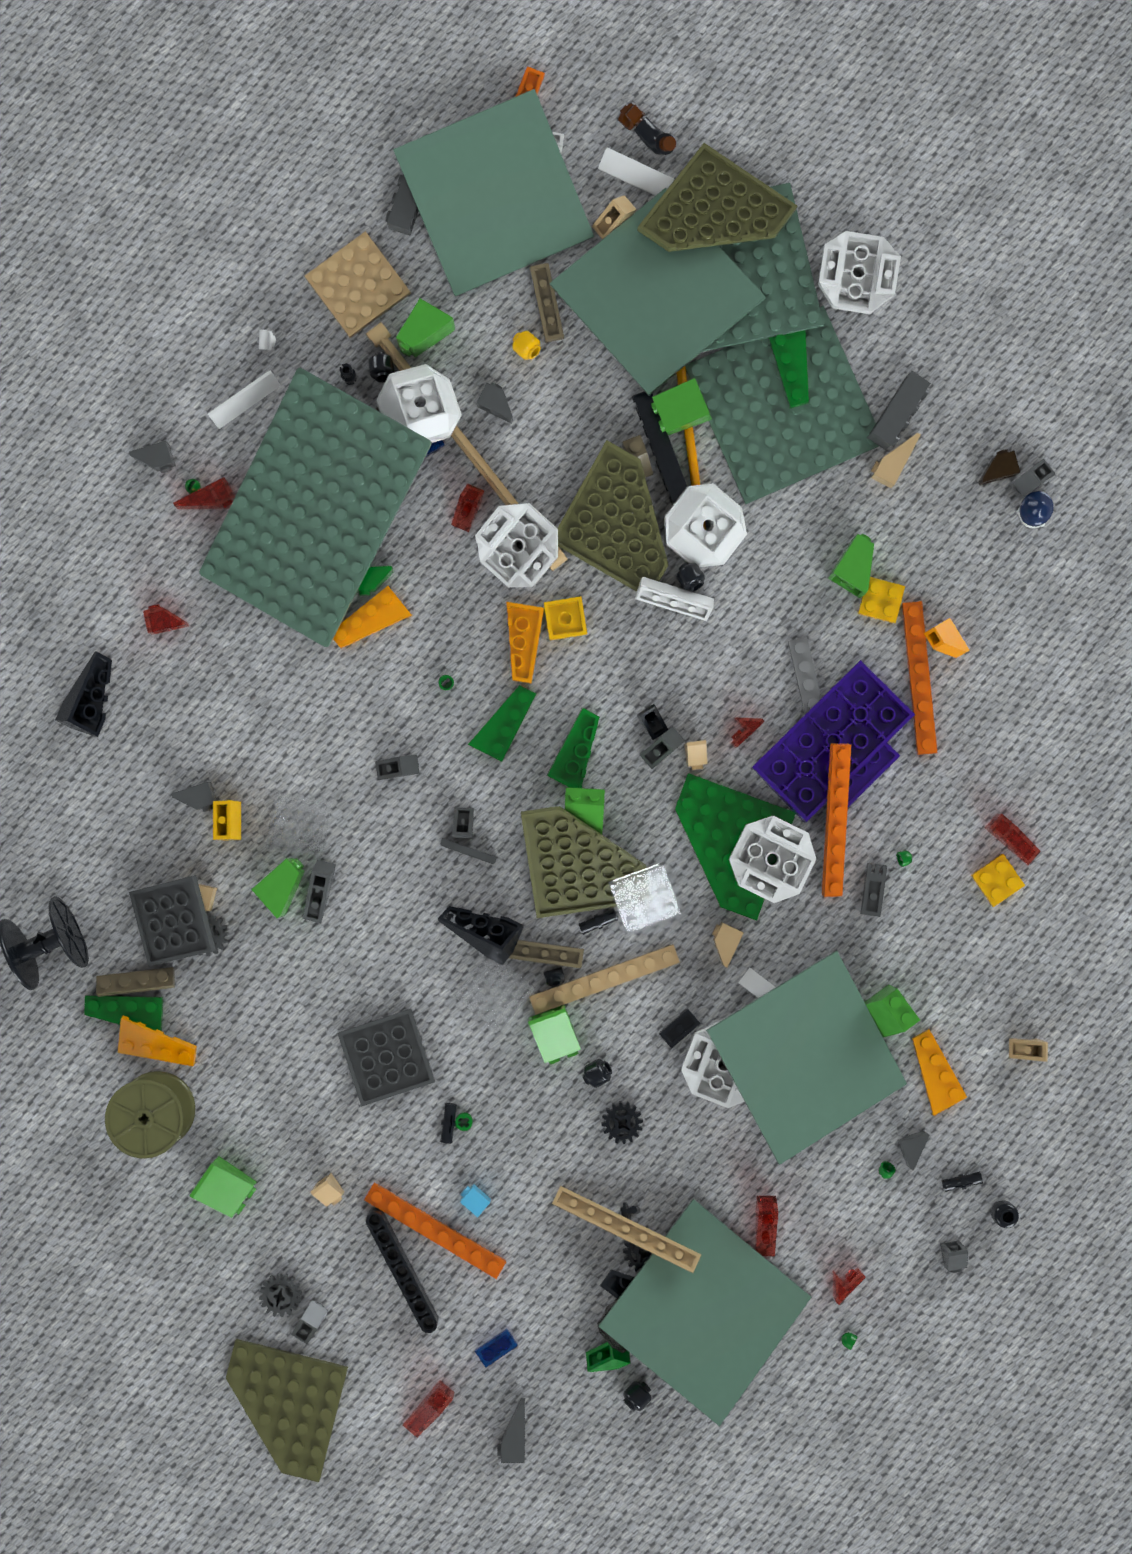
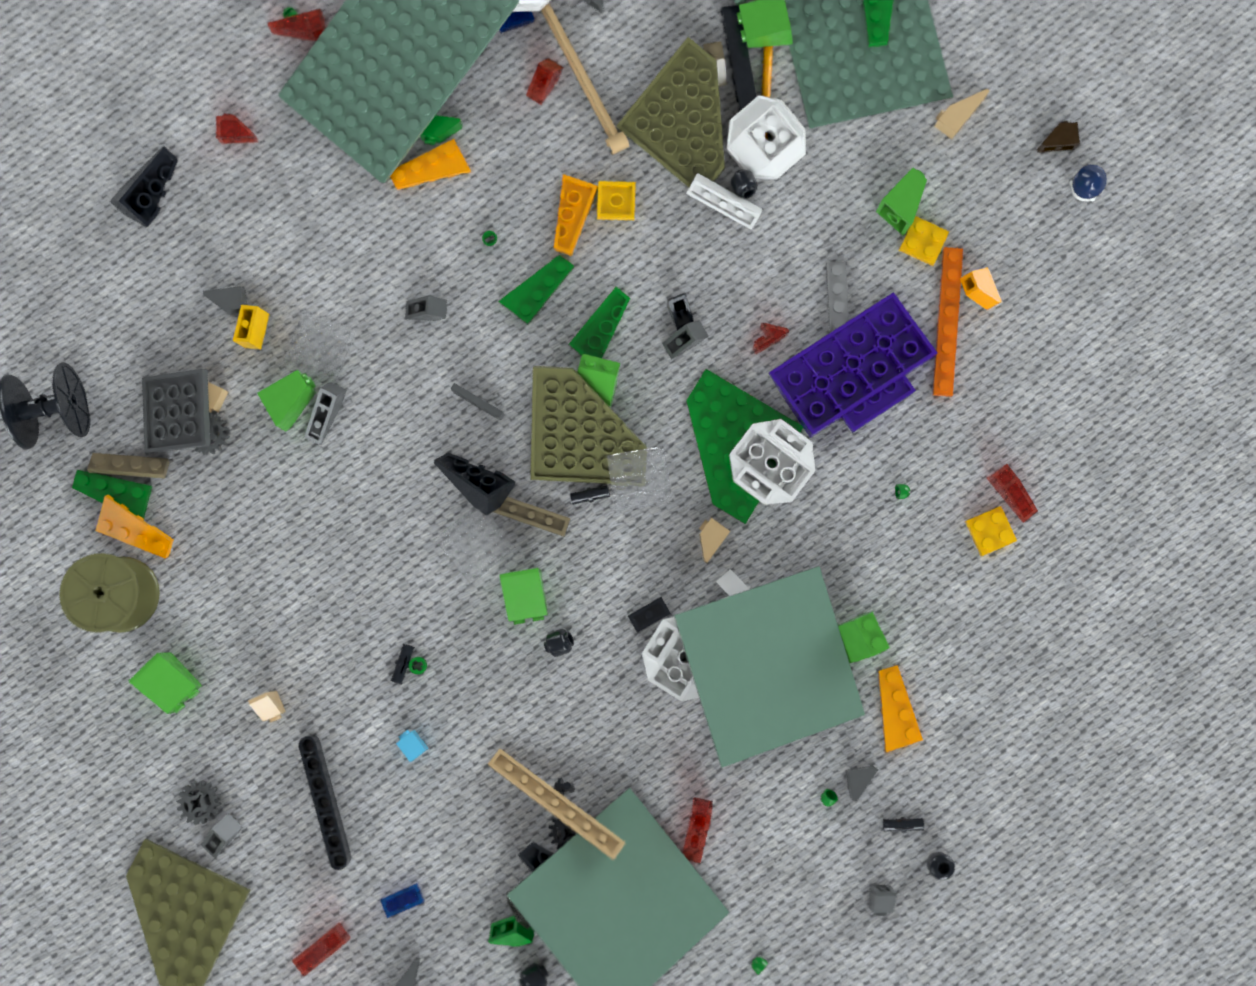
camera: 15 degrees right, 5 degrees down
dark grey plate [338,1008,435,1107] -> none
orange plate [364,1182,506,1279] -> none
dark grey slope [452,807,474,838] -> none
white piece [475,503,558,587] -> none
tan plate [529,944,680,1015] -> none
black plate [543,967,565,987] -> none
black gear [601,1101,643,1144] -> none
tan slope [684,740,708,770] -> none
orange plate [822,743,851,897] -> none
clear red slope [833,1267,866,1305] -> none
dark grey hinge [860,863,887,917] -> none
dark grey brick [867,371,931,450] -> none
tan slope [1009,1038,1048,1062] -> none
dark grey slope [1013,459,1055,497] -> none

